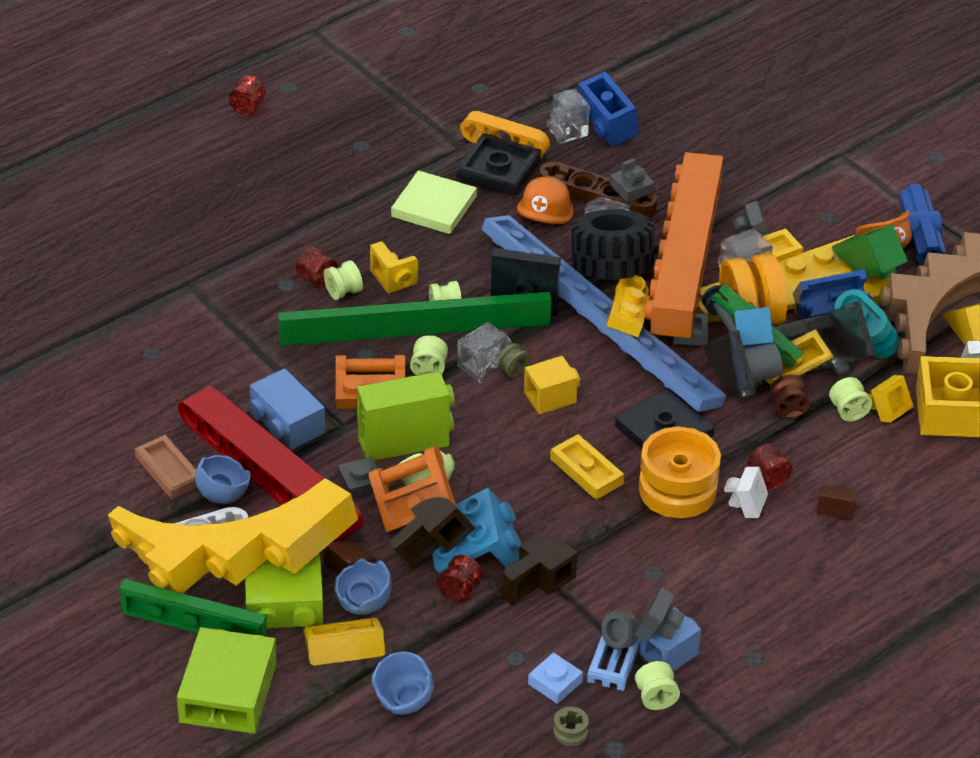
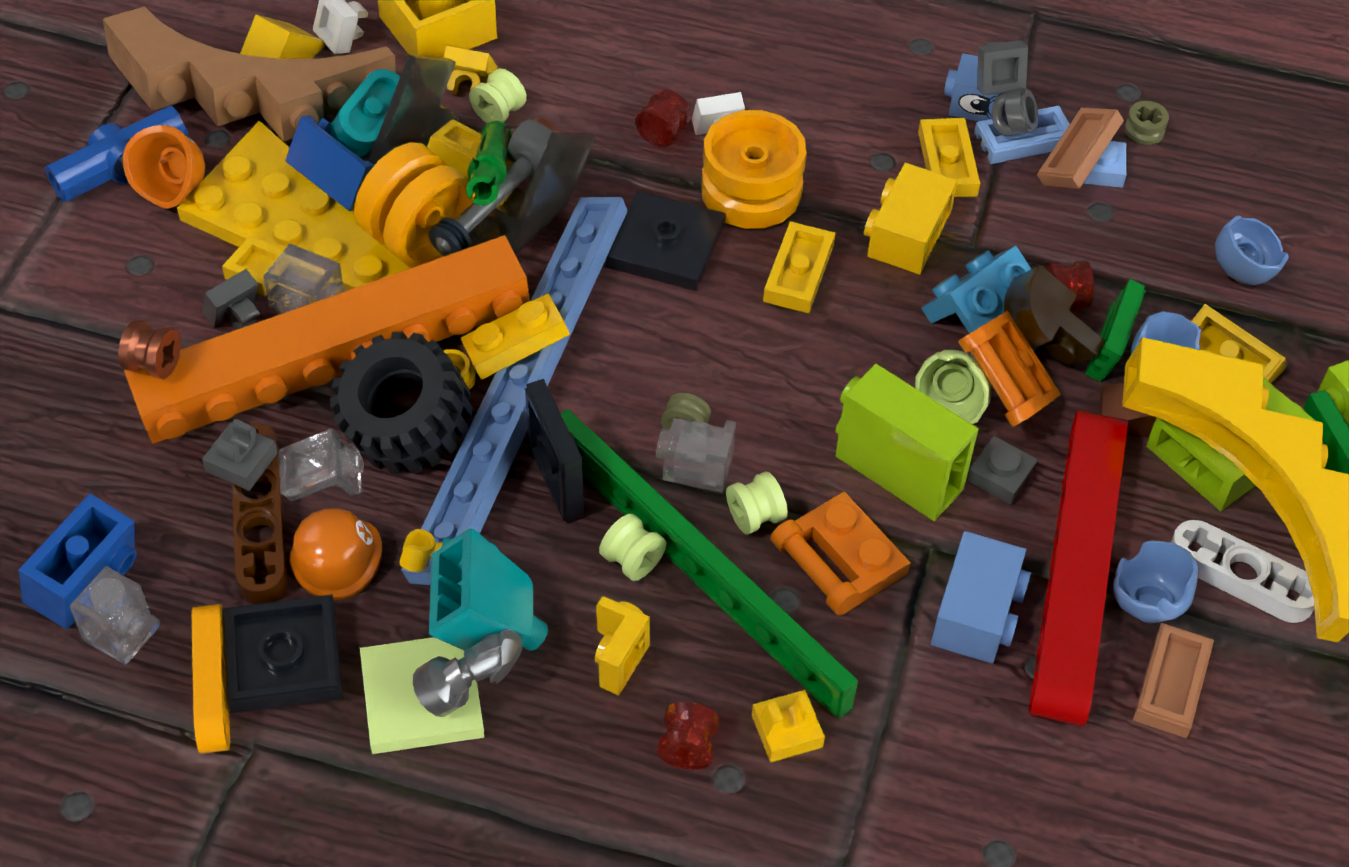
camera: 125 degrees left, 10 degrees up
yellowish green wheel [324,260,363,300] -> none
dark brown brick [501,539,578,605] -> none
yellow brick [524,356,580,414] -> none
yellowish green wheel [635,661,680,710] -> none
dark azure tile [734,307,773,346] -> none
copper slope [817,485,858,520] -> none
green slope [831,224,908,280] -> none
none -> copper wheel [118,320,181,379]
none -> teal torso [399,527,548,717]
none -> yellow tile [752,690,825,763]
none -> yellow brick [864,163,958,275]
none -> yellow plate [918,118,980,197]
none -> nougat tile [1037,107,1124,189]
none -> green tile [1085,279,1146,382]

